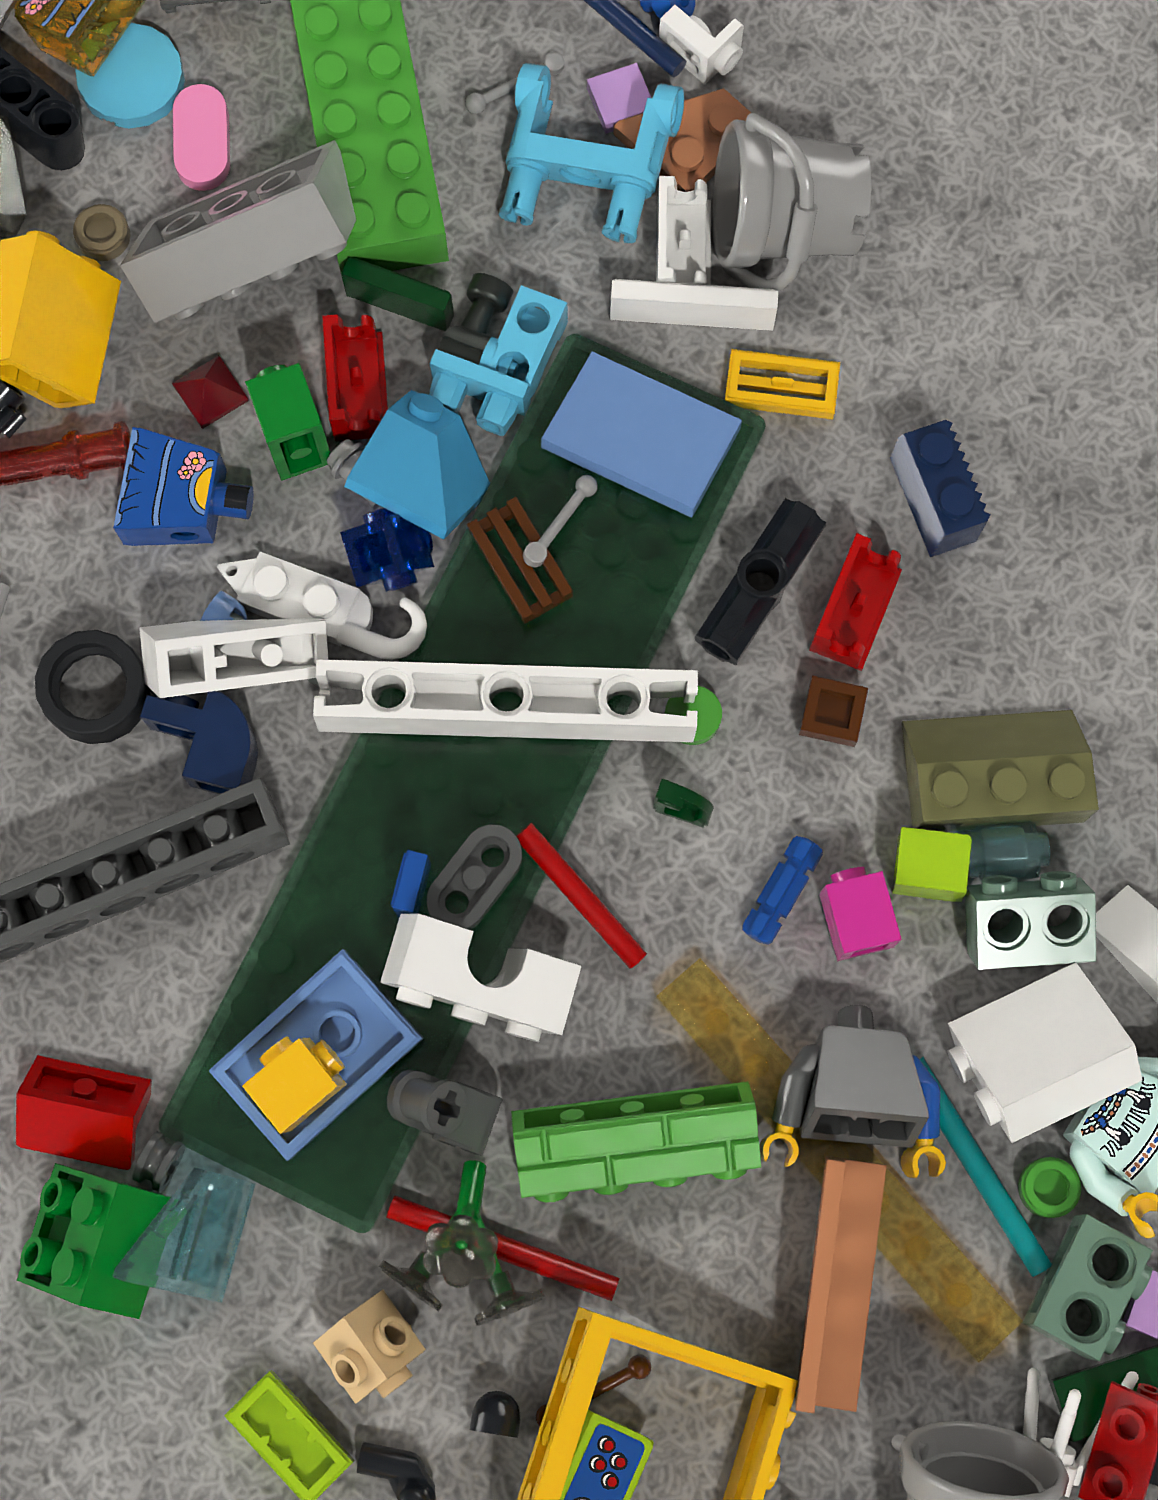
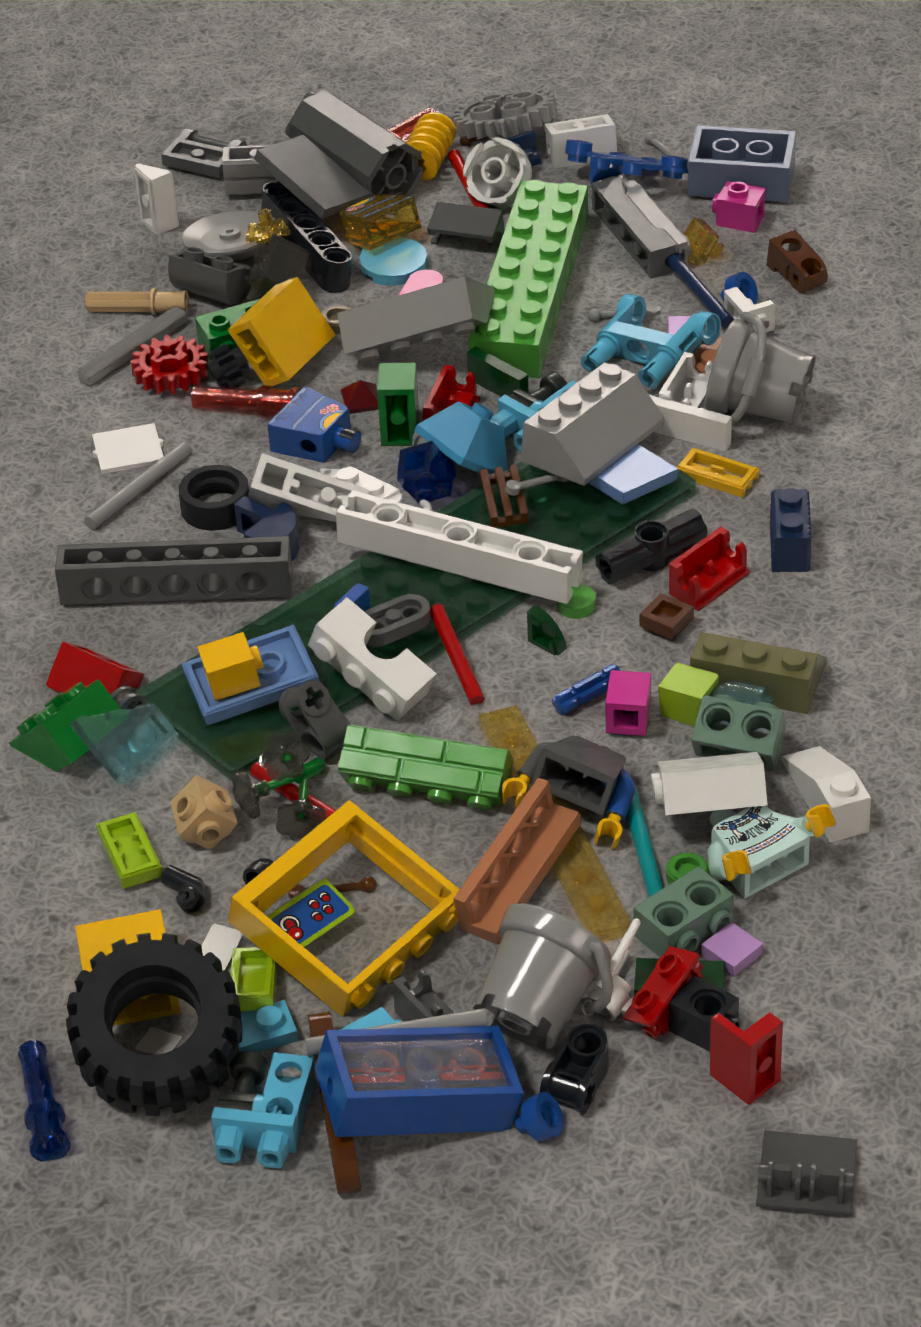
camera: 25 degrees right, 35 degrees down
none -> light grey slope [521,363,664,486]

